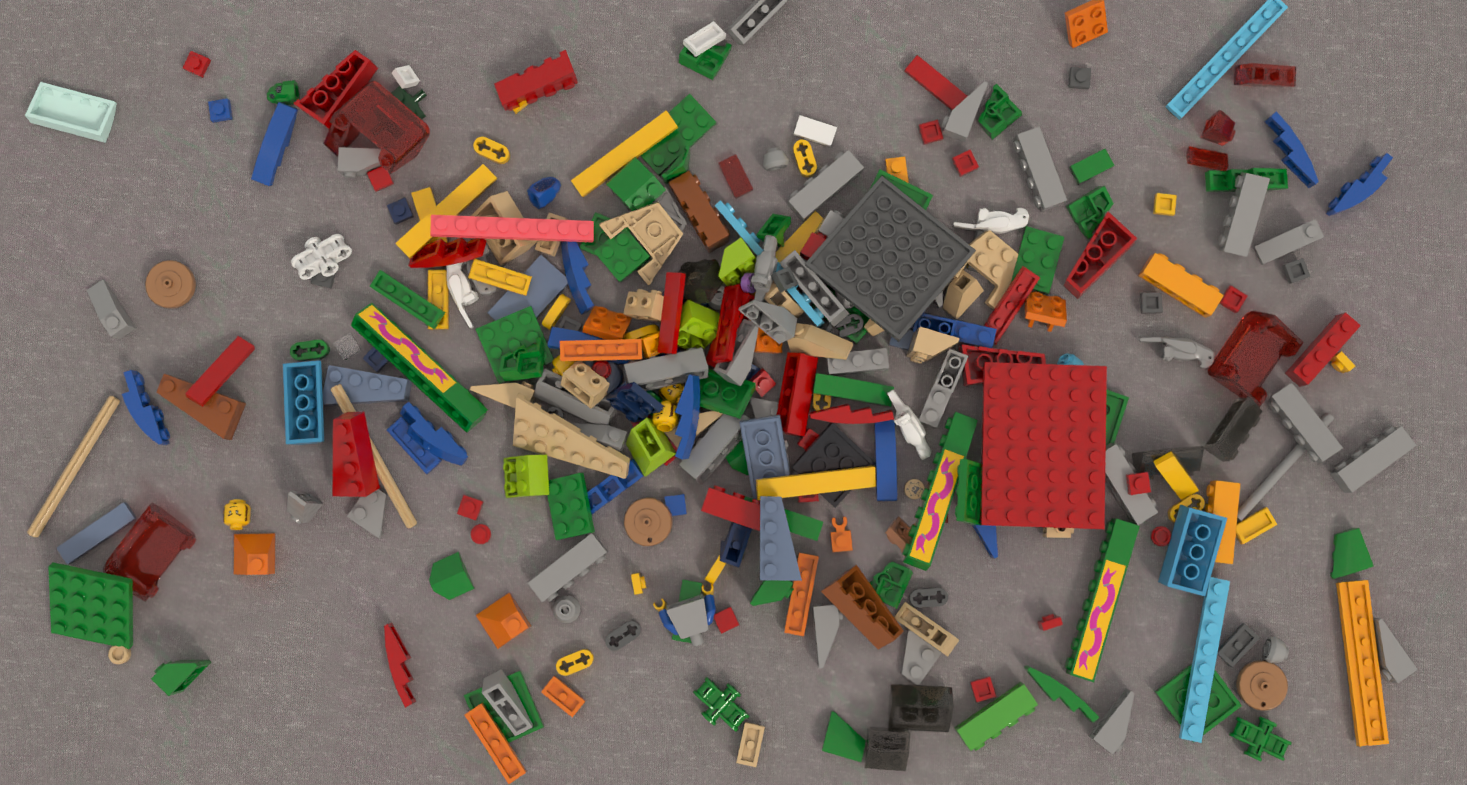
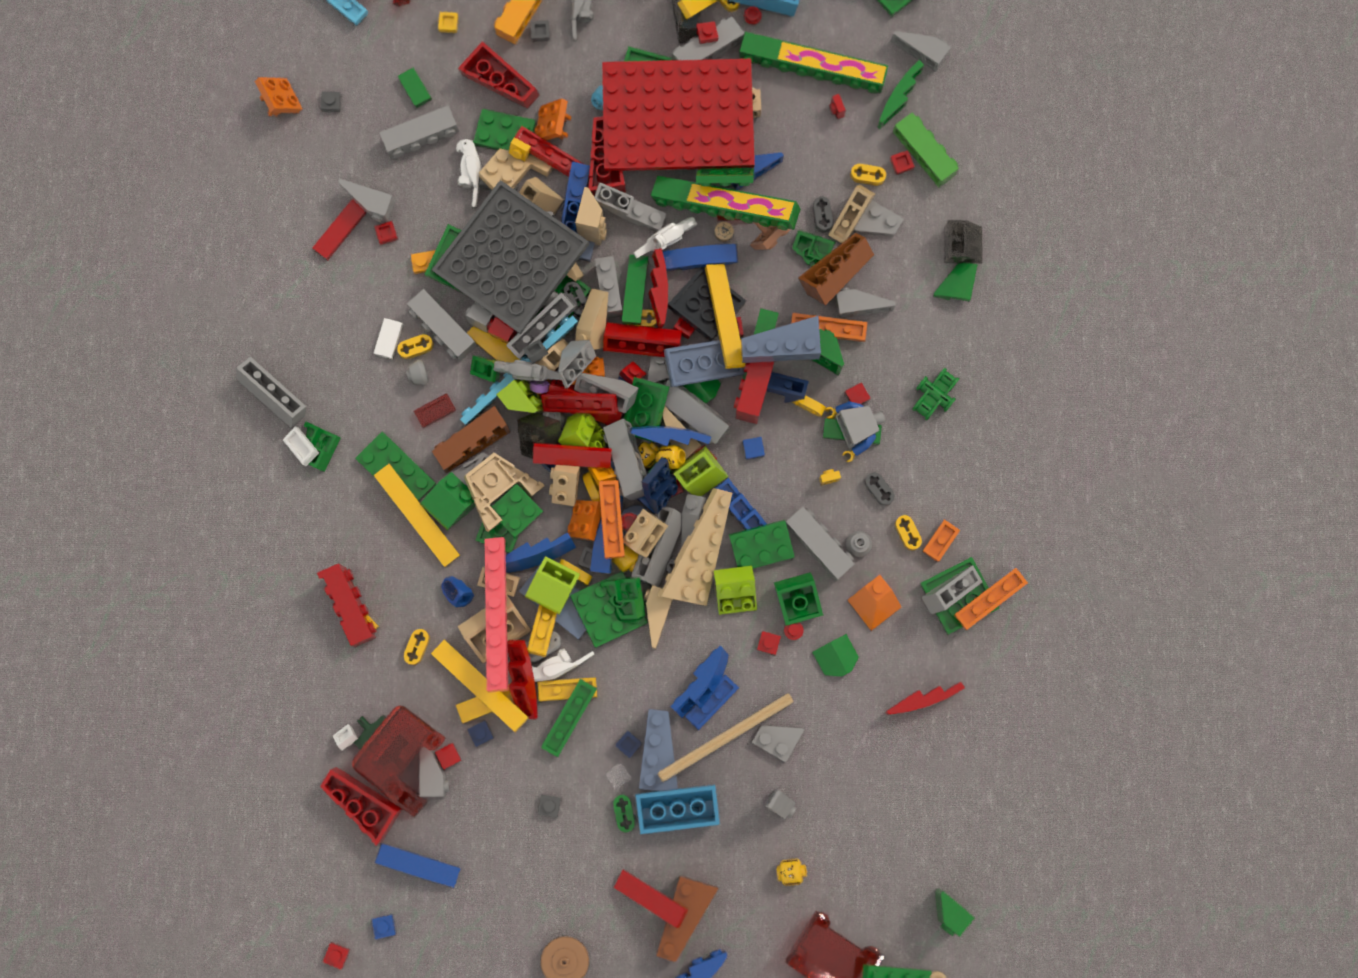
camera: 95 degrees left, 5 degrees down
orange slope [234,533,275,575] -> none
green rock [267,80,300,105] -> none
white axle [291,234,352,280] -> none
red wedge [332,412,380,497] -> none
green brick [351,303,488,433] -> none
medium nougat wheel [624,497,673,546] -> none
green slope [662,145,691,184] -> none
tan plate [736,722,765,767] -> none
orange plate [830,517,853,552] -> none
clear smoke slope [888,684,954,732] -> none
red plate [952,149,979,177] -> none
green slope [978,83,1022,140] -> none
green slope [1066,186,1114,239] -> none
none -> yellow plate [509,138,531,162]
none -> lime slope [525,556,580,615]
none -> green slope [774,572,823,626]
none -> yellow beam [850,164,886,186]

